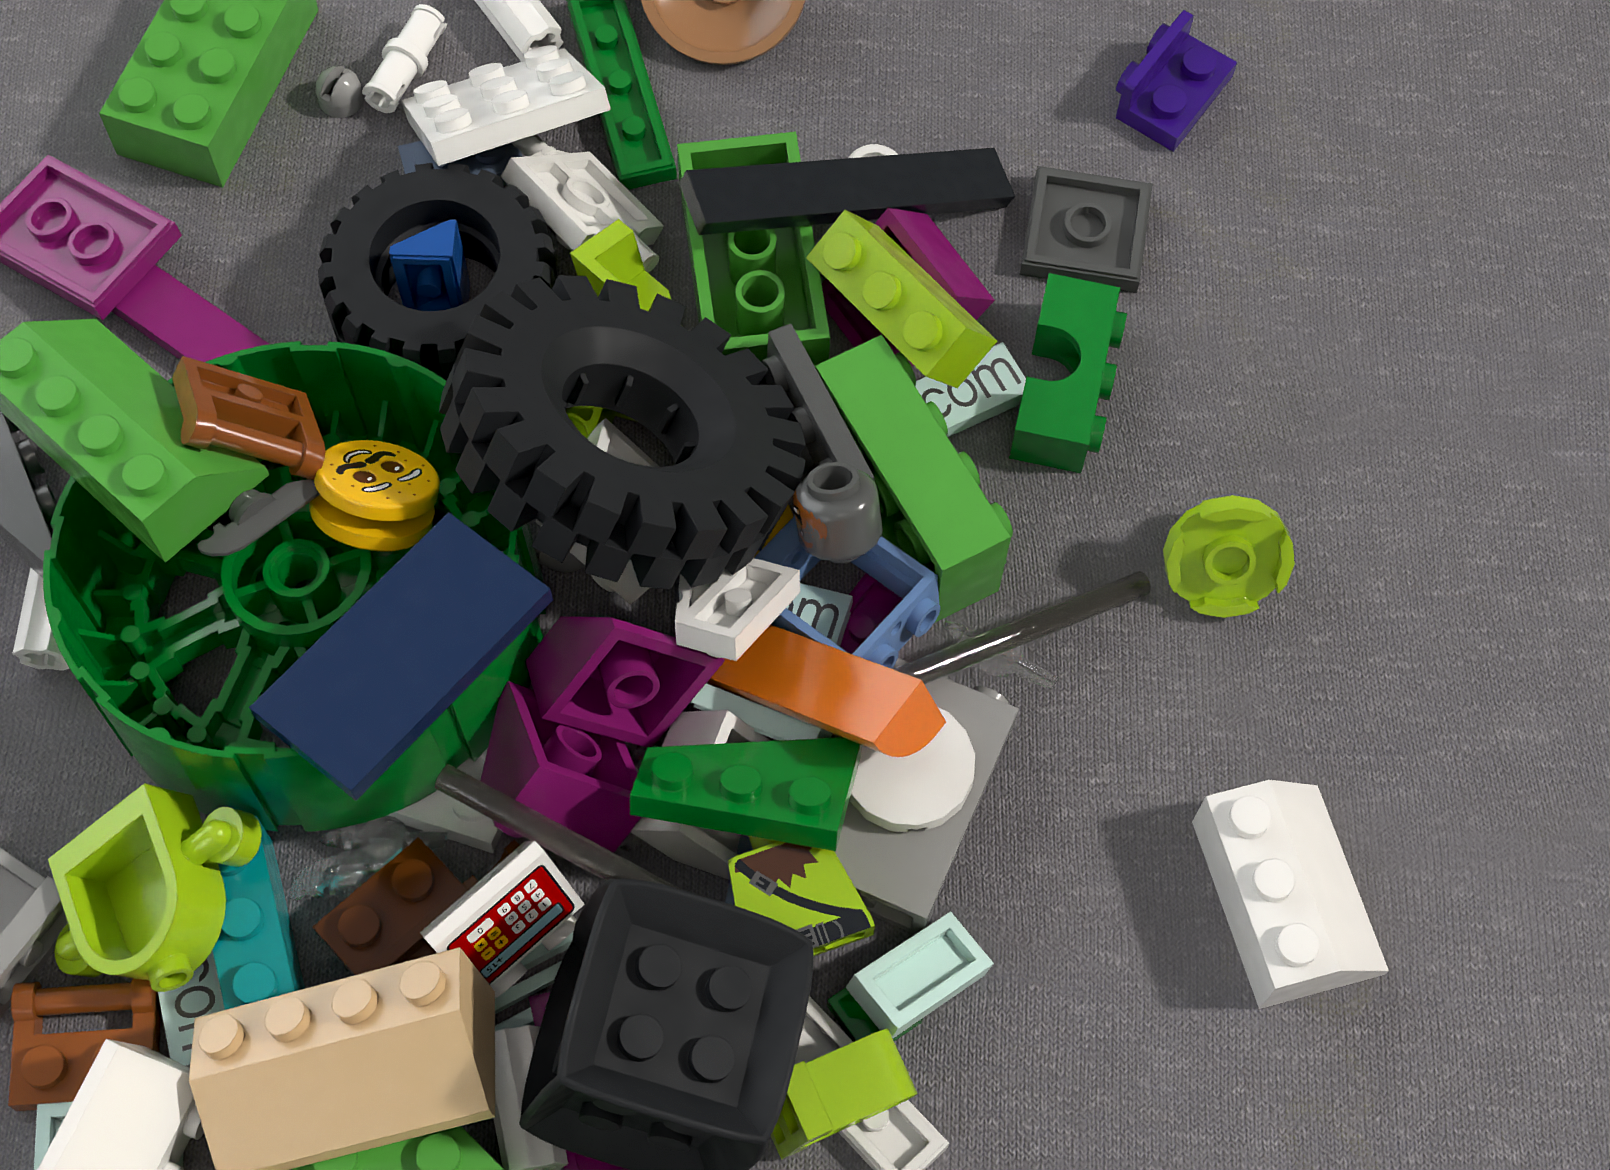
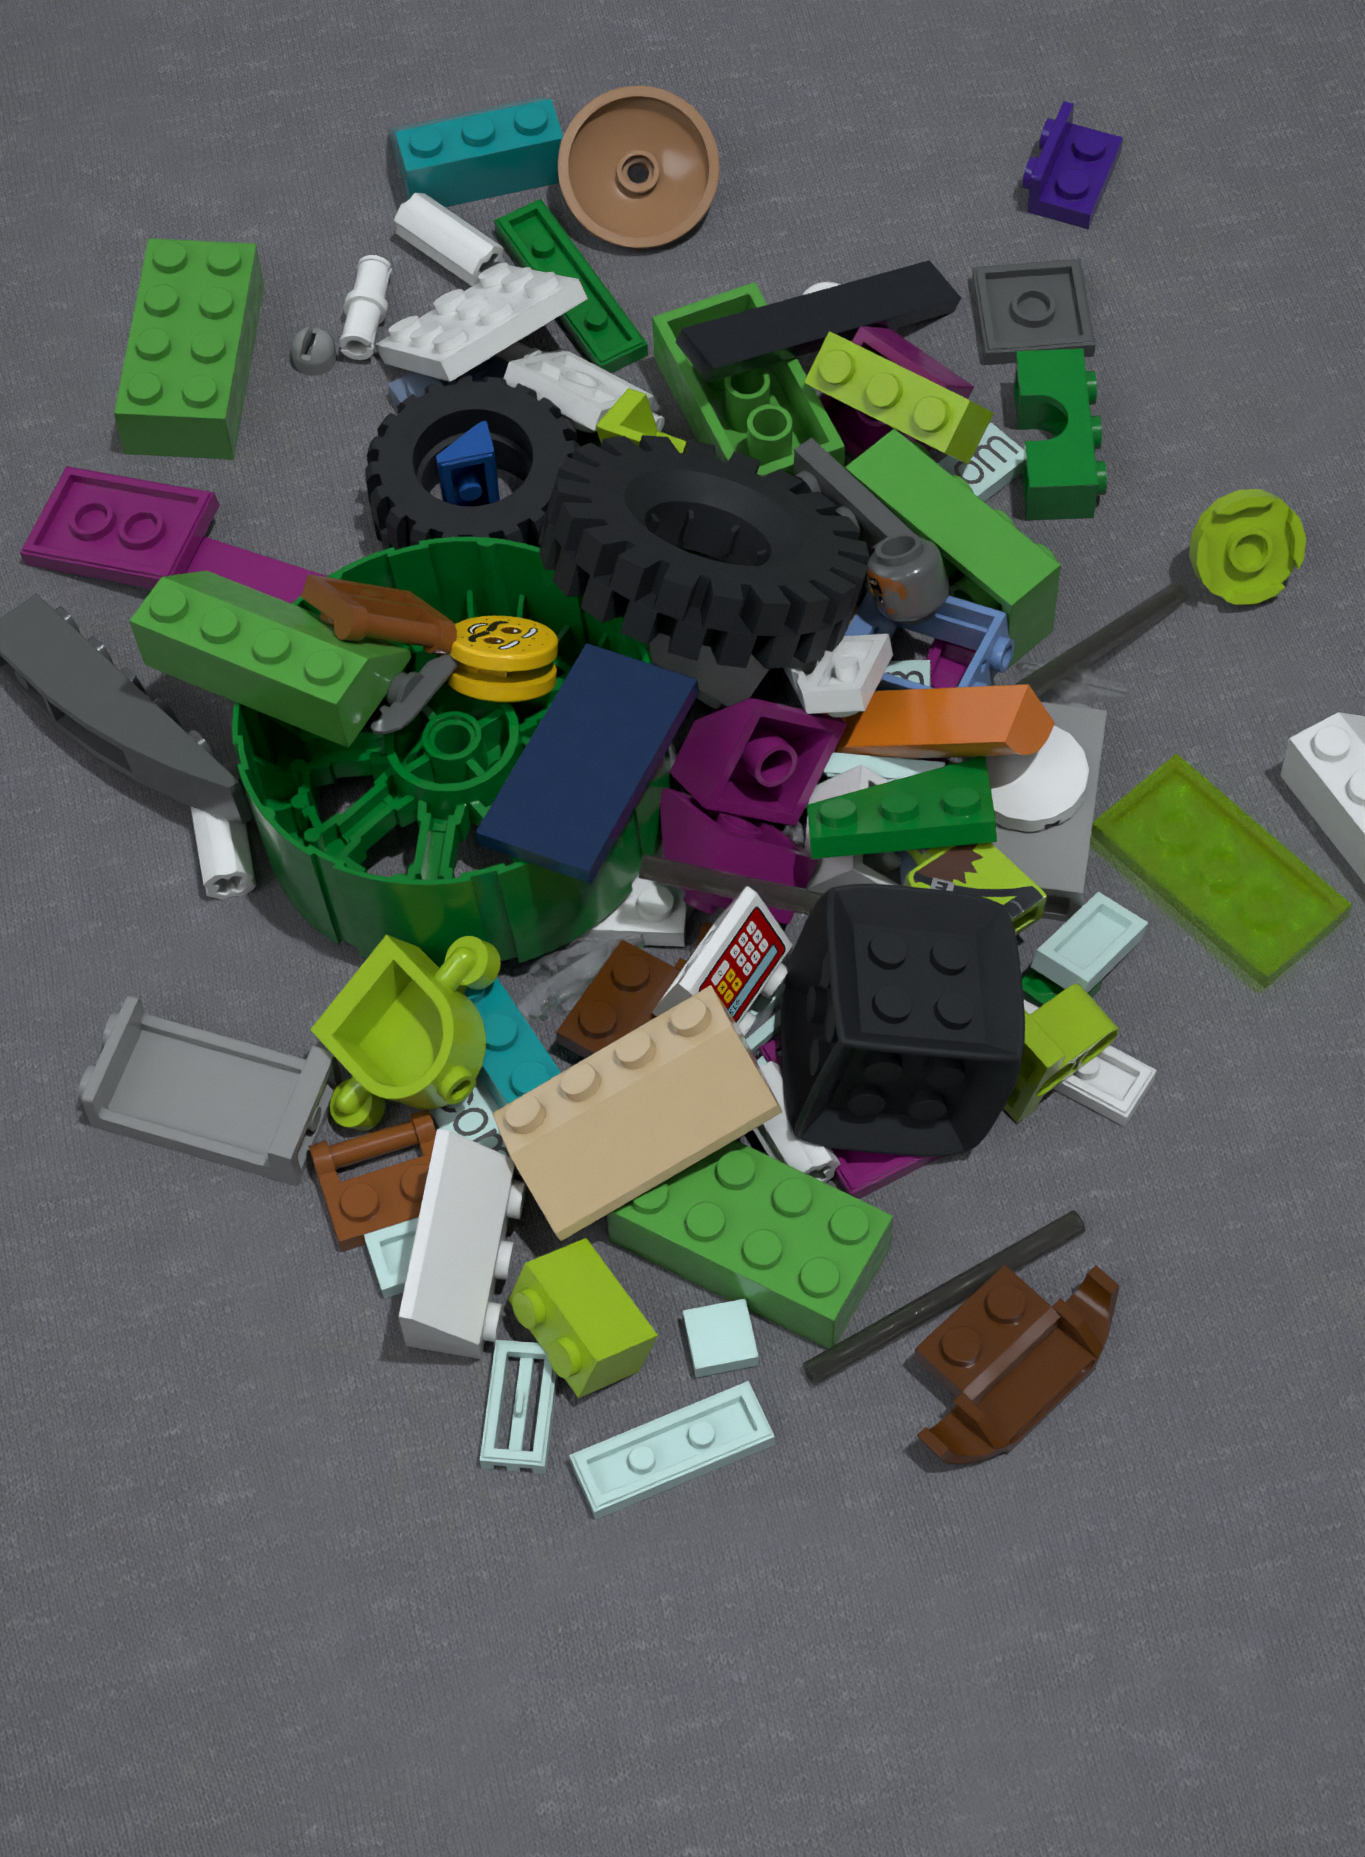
camera: 10 degrees left, 5 degrees down
none -> clear neon green plate [1091,753,1352,988]

